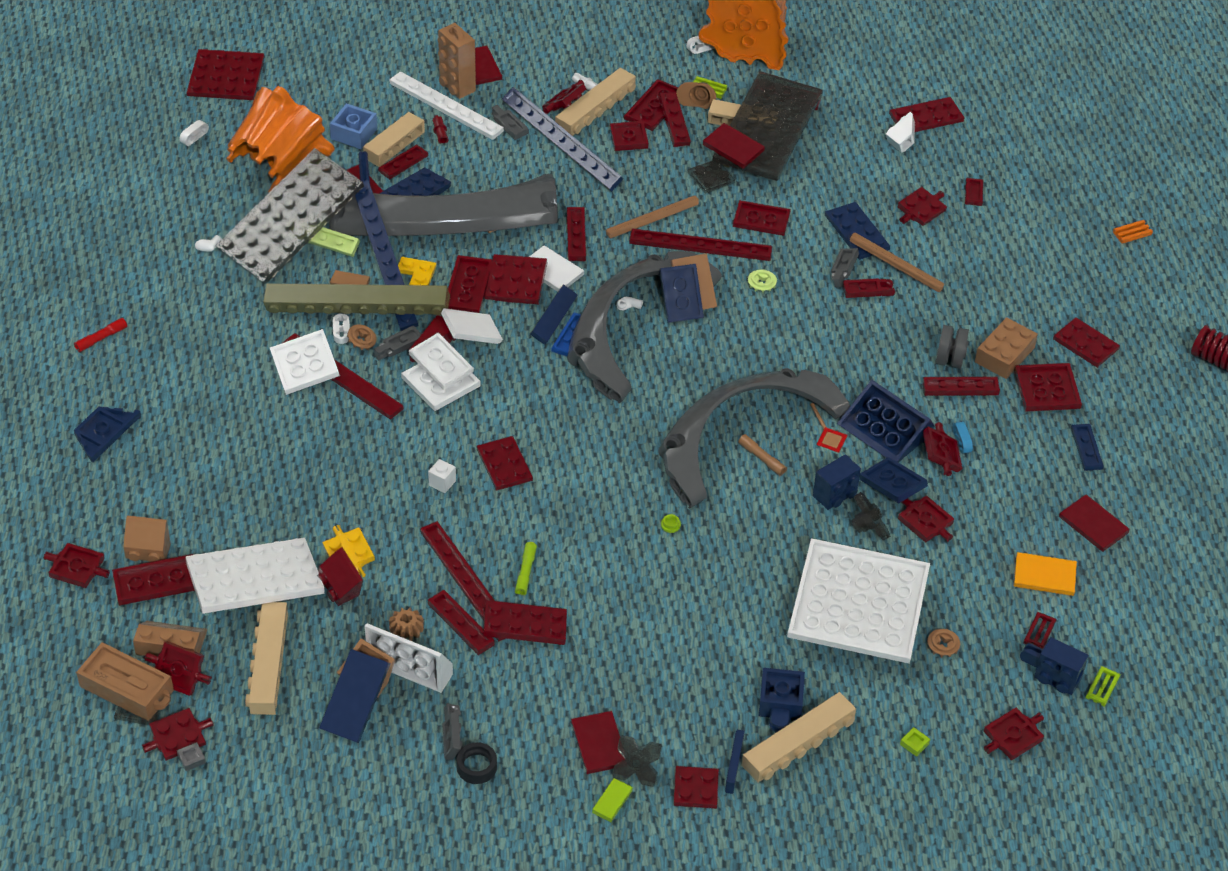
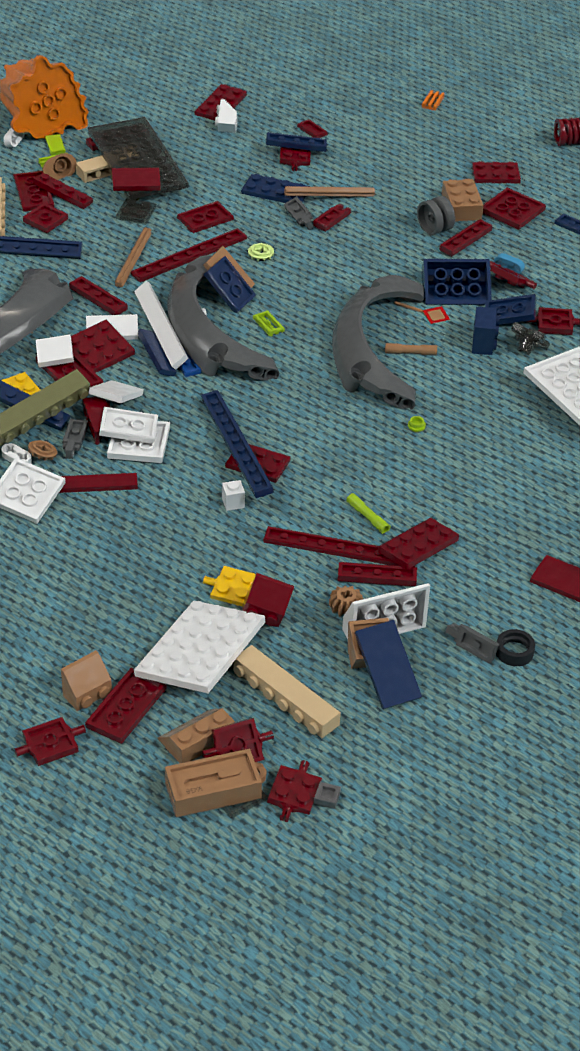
camera: 45 degrees left, 5 degrees down
none -> white tile [36,334,74,367]
none -> lime tile [45,134,66,156]
none -> white tile [134,280,188,370]
none -> dark blue plate [201,390,274,498]
none -> lime tile [253,310,285,337]
none -> dark blue tile [266,132,327,152]

